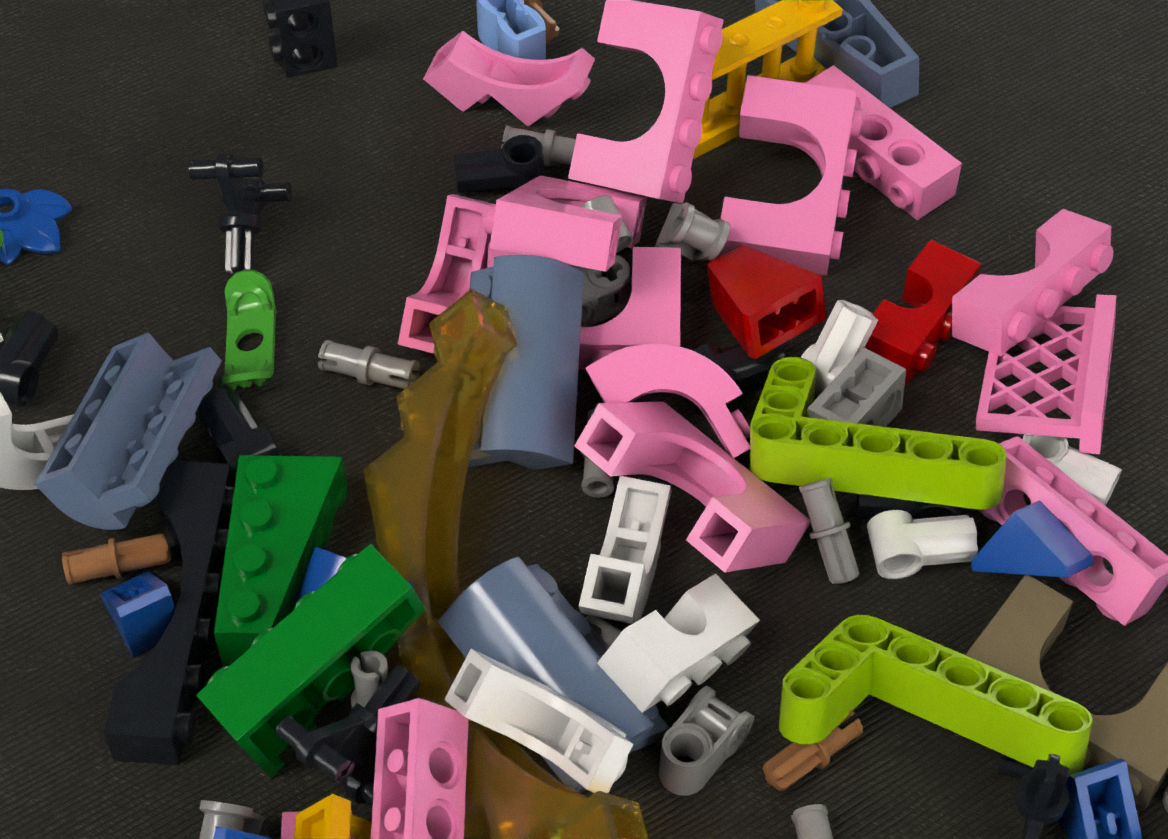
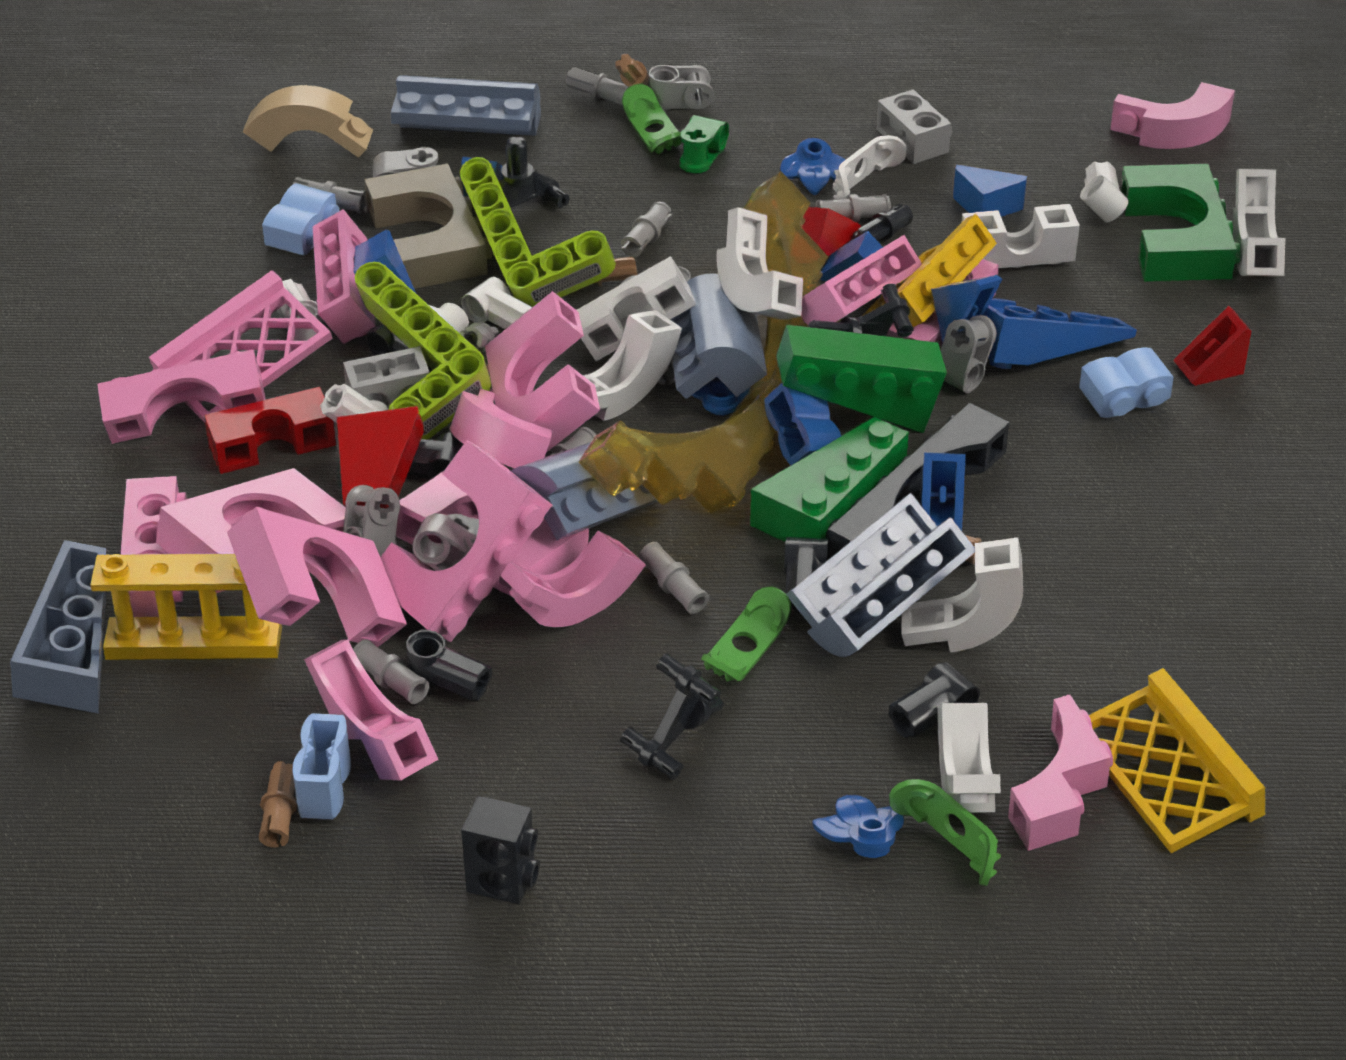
camera: 145 degrees left, 10 degrees down
none -> white piece [461,277,532,329]

